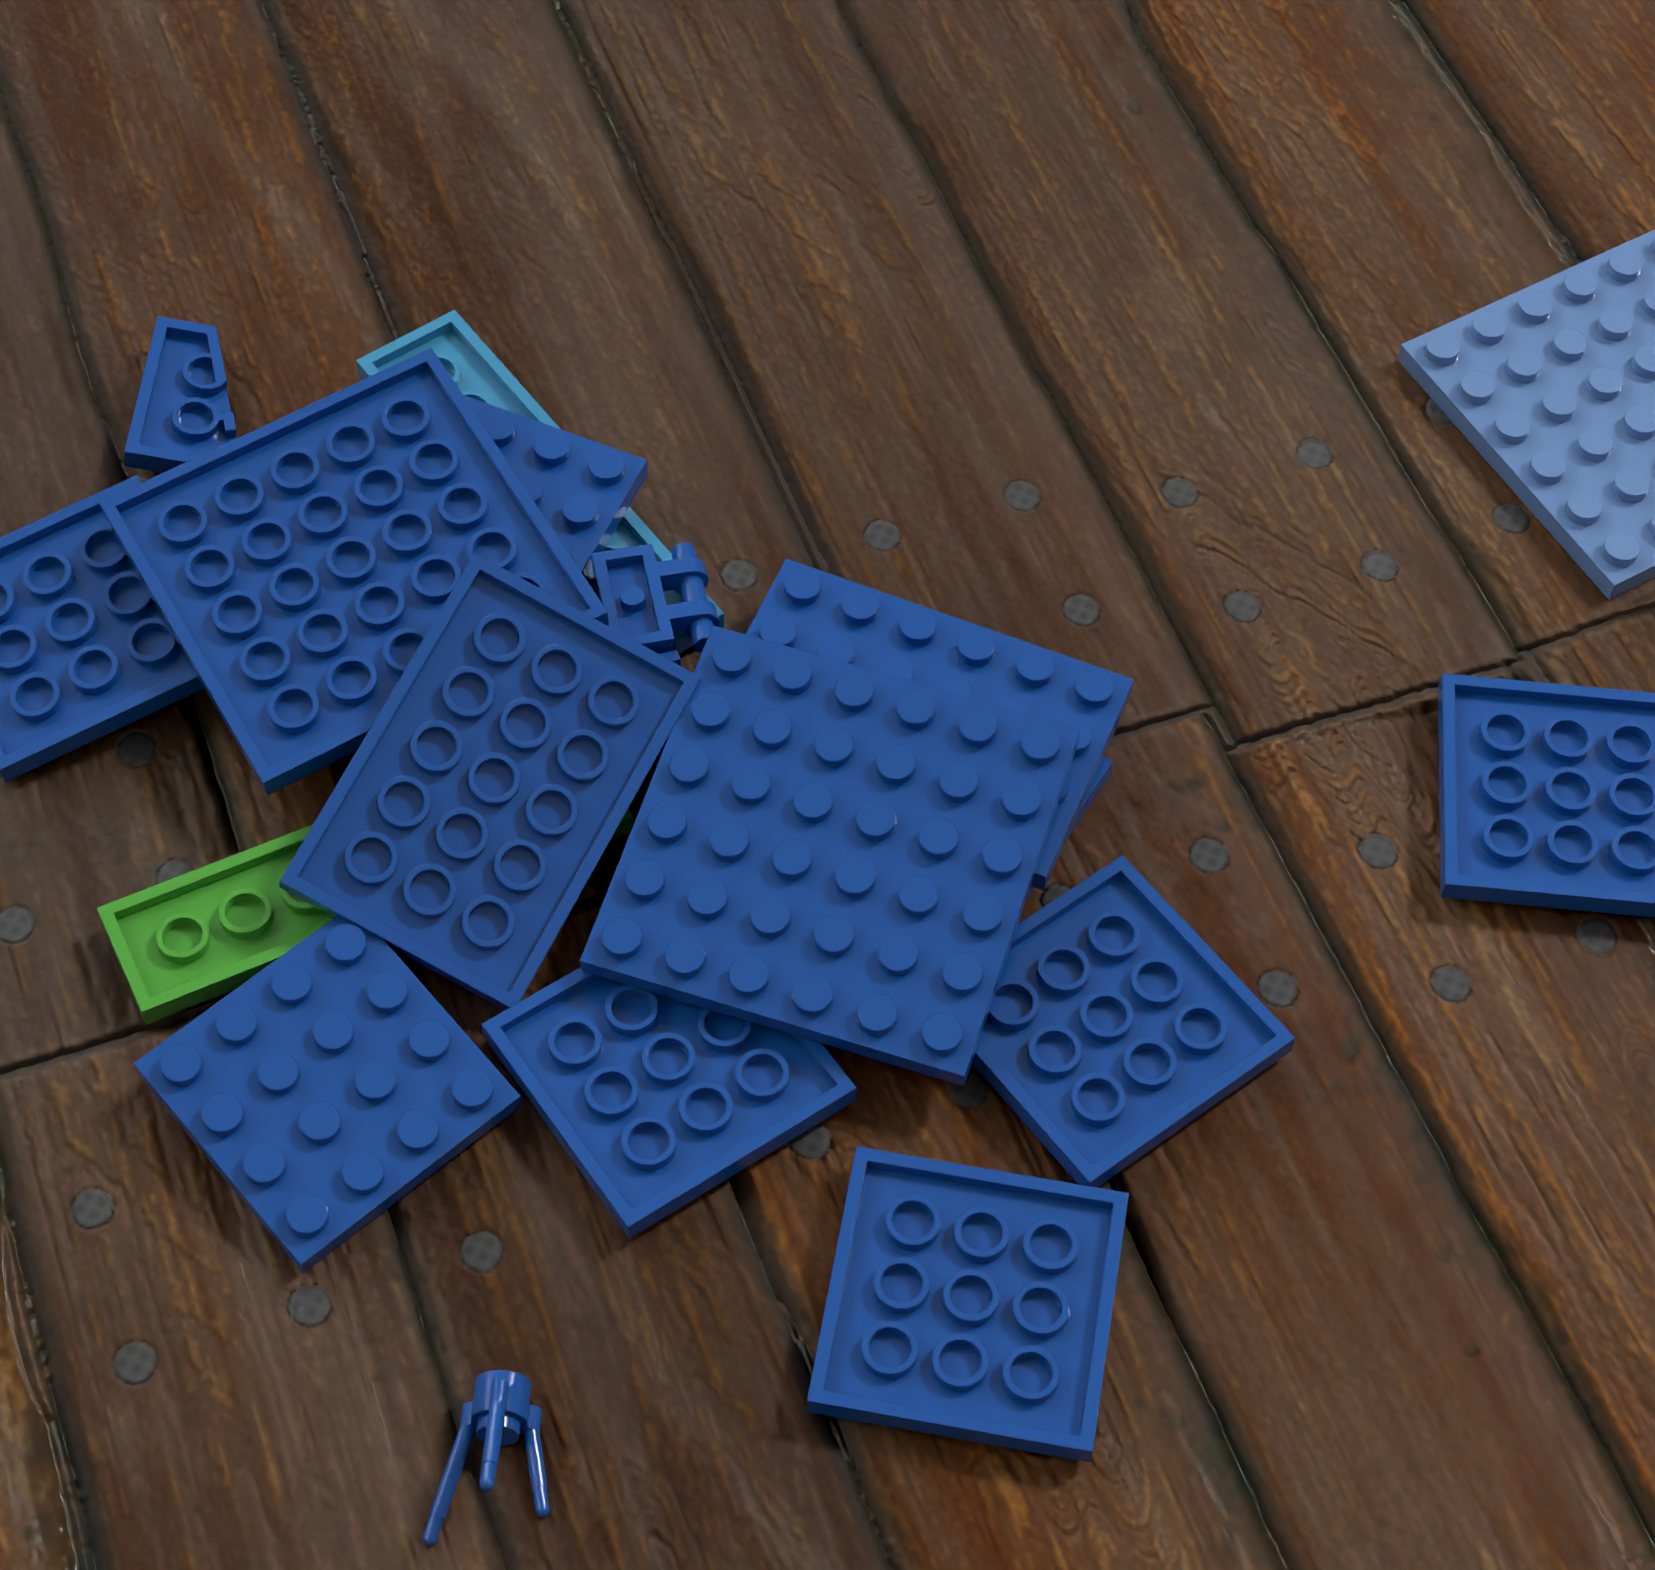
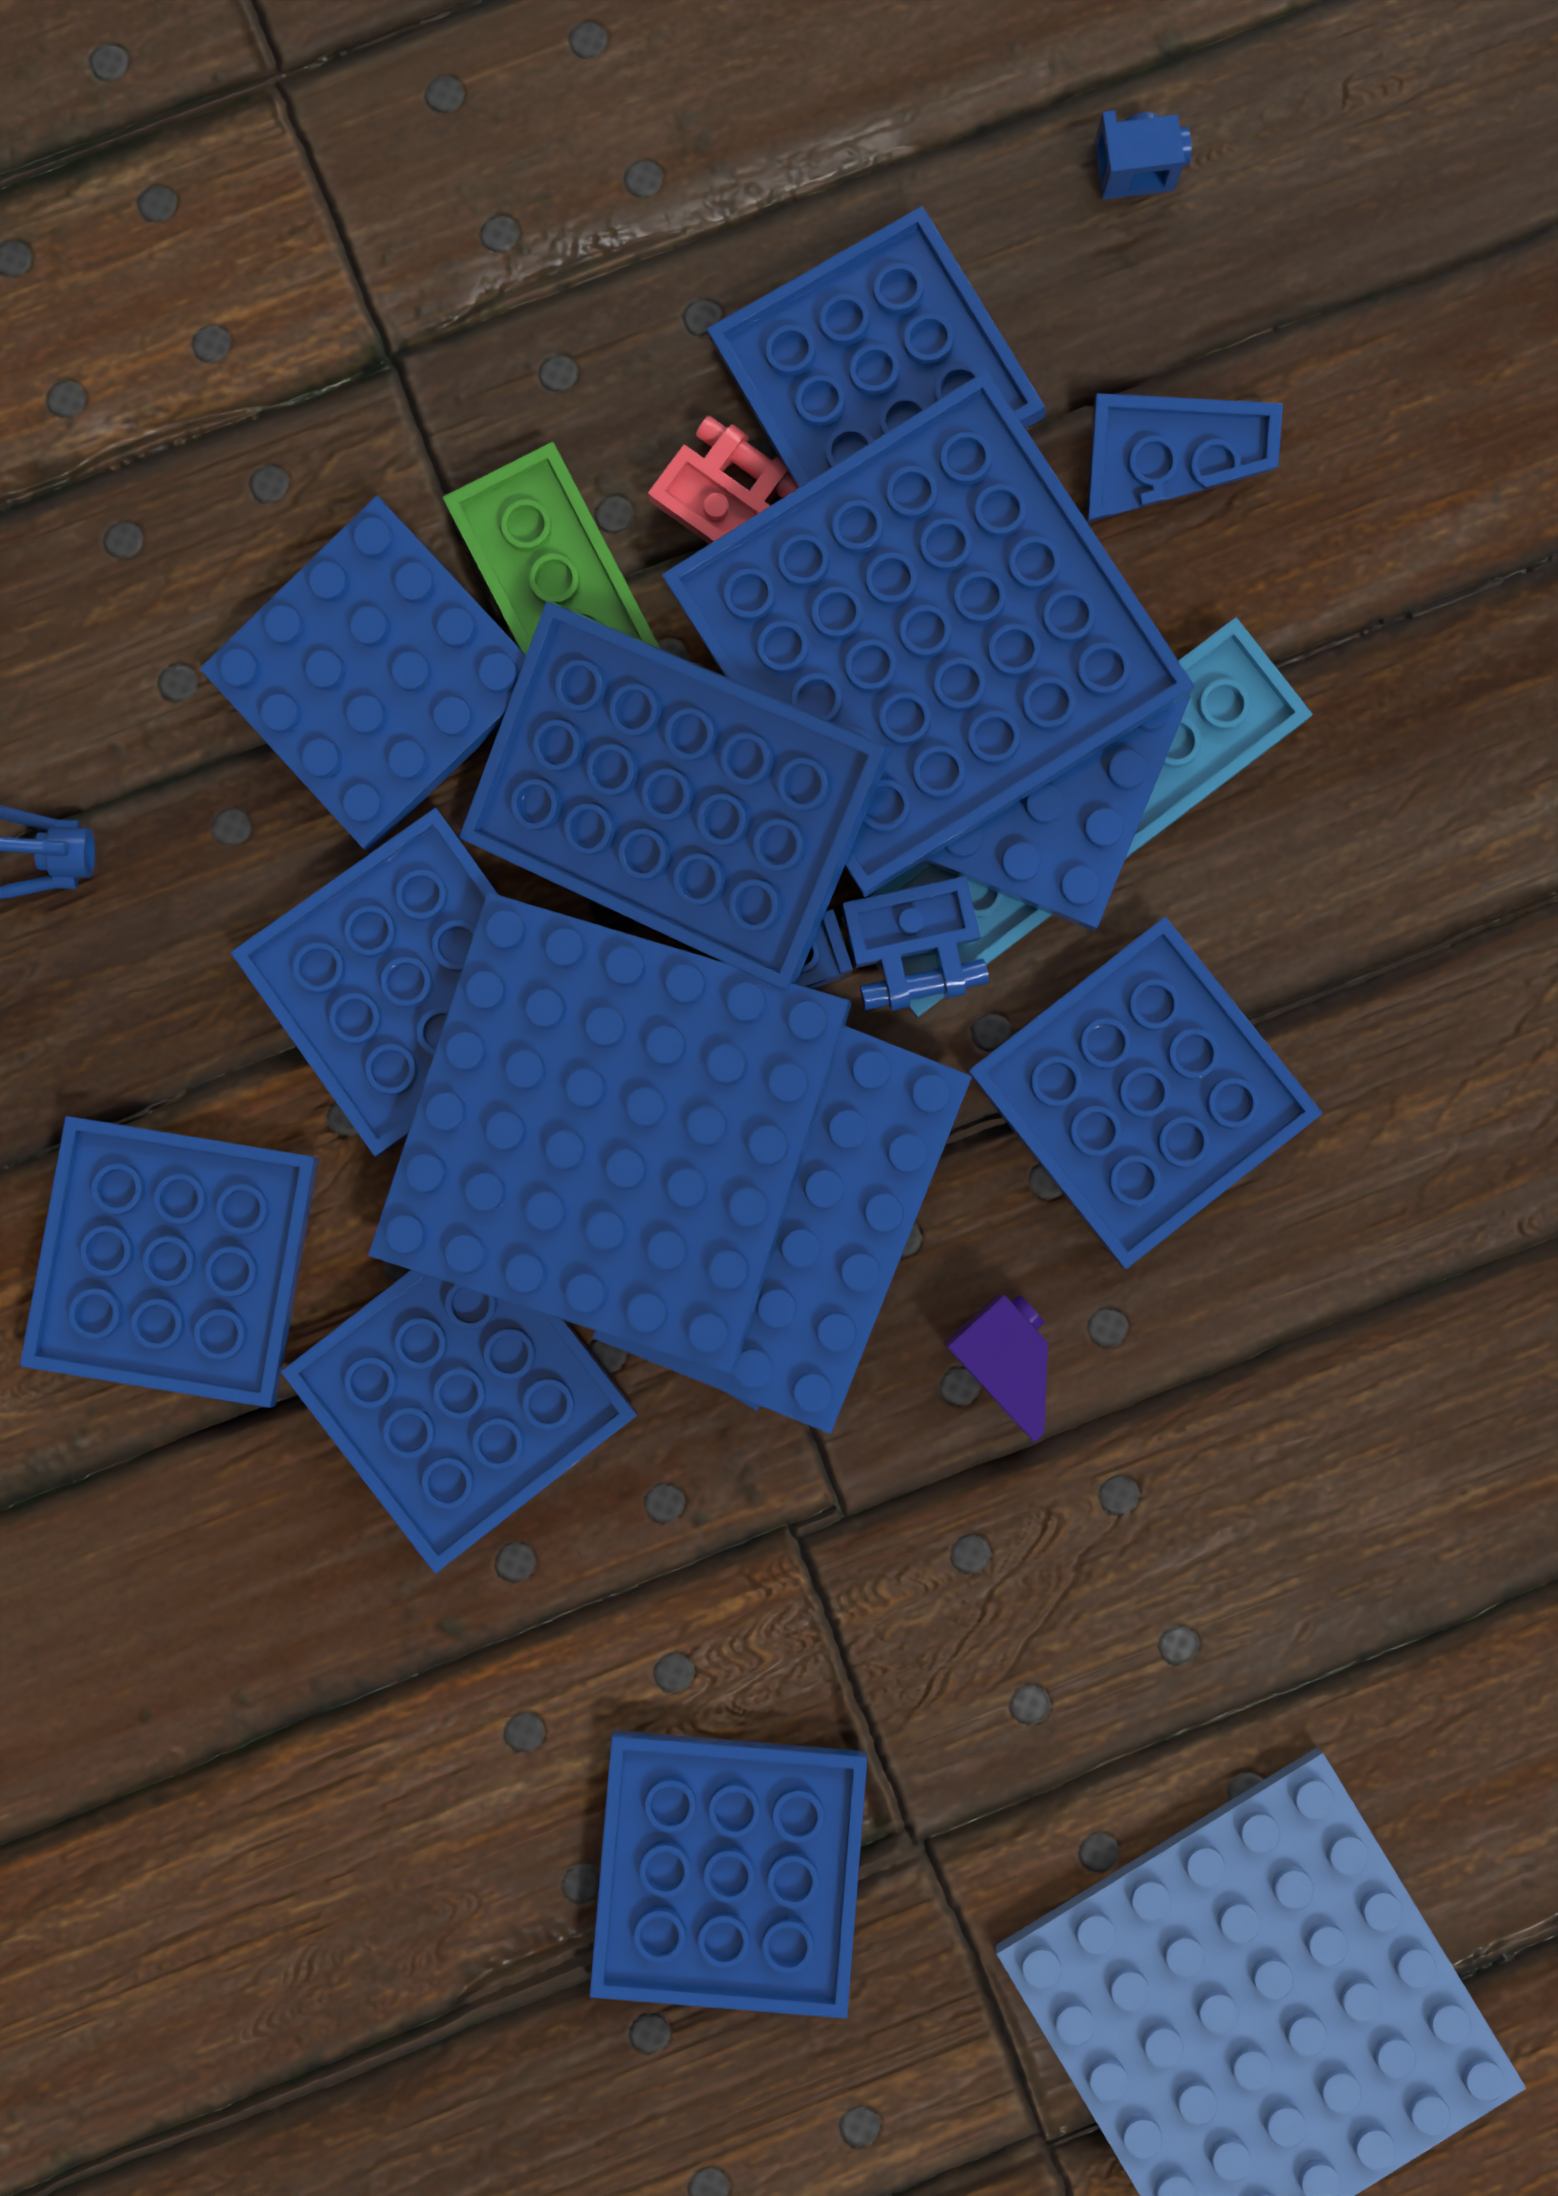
camera: 90 degrees right, 30 degrees up
none -> coral plate [647,415,797,544]
none -> dark purple slope [943,1293,1048,1442]
none -> blue plate [967,916,1323,1269]

